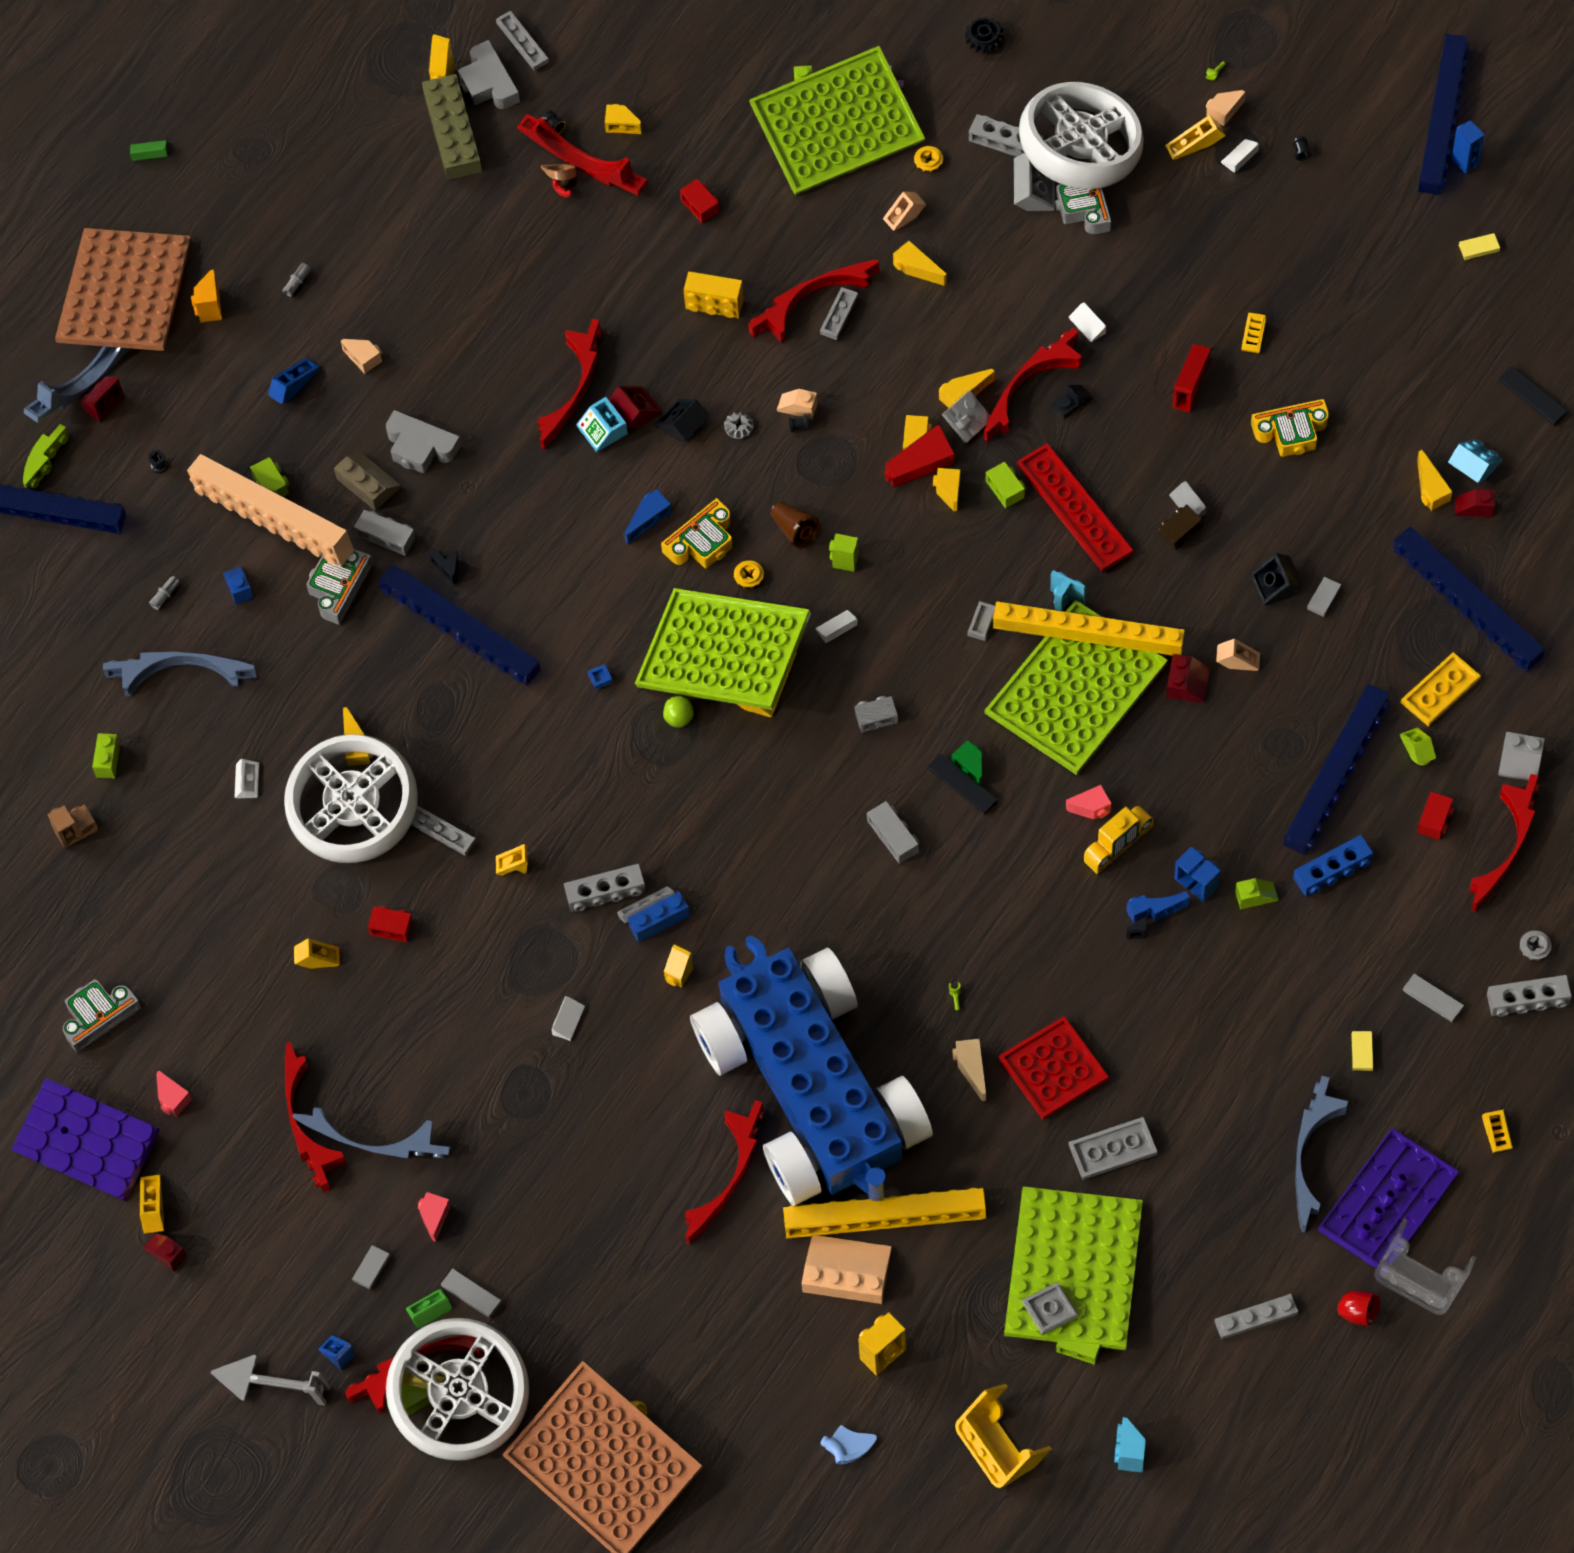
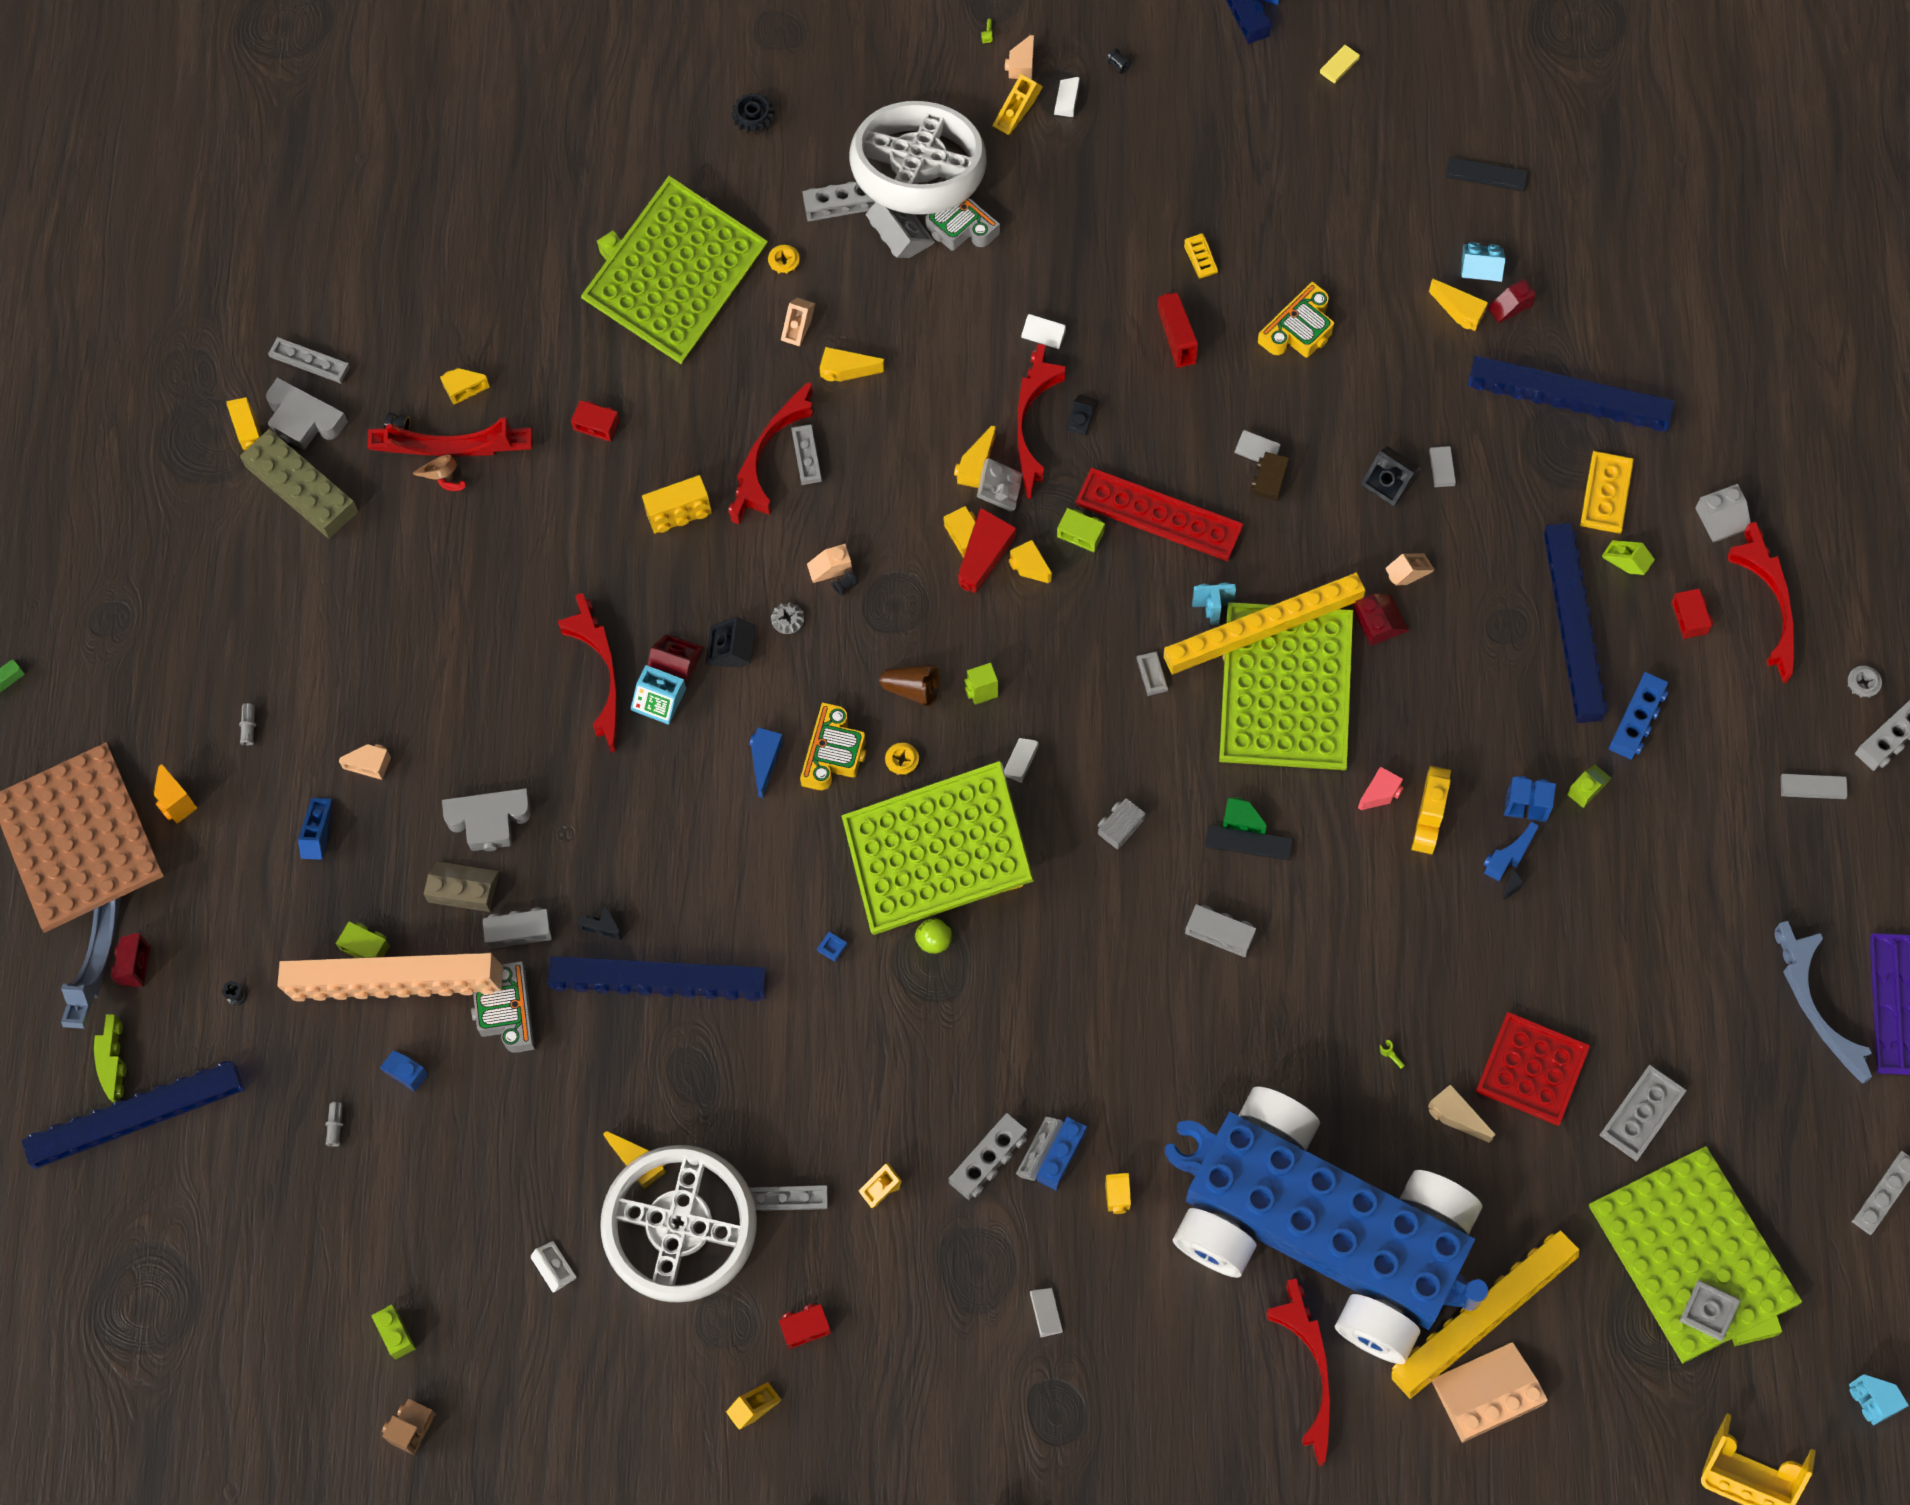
camera: 35 degrees left, 5 degrees up
sand blue slope [103,652,257,697] -> none
yellow brick [858,1312,906,1376] -> none
light yellow tile [1351,1031,1373,1071] -> none

